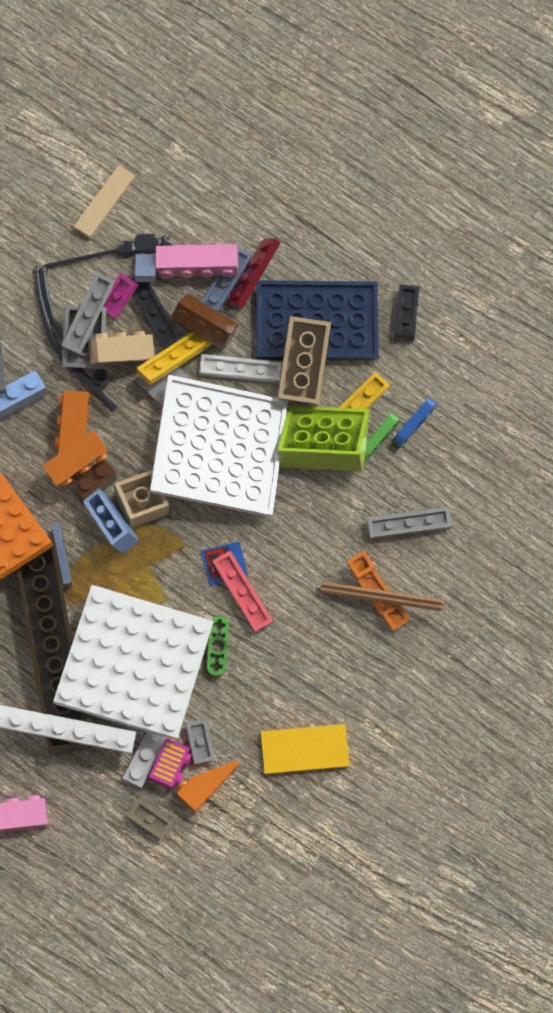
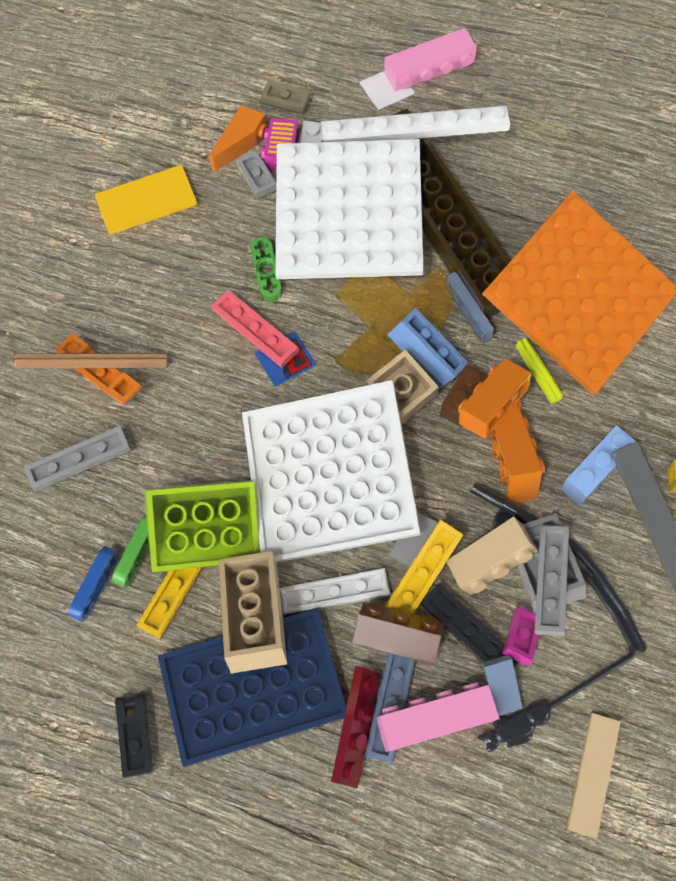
camera: 175 degrees right, 5 degrees down
none -> white sticker [360,71,415,110]
none -> neon yellow axle [516,338,563,404]

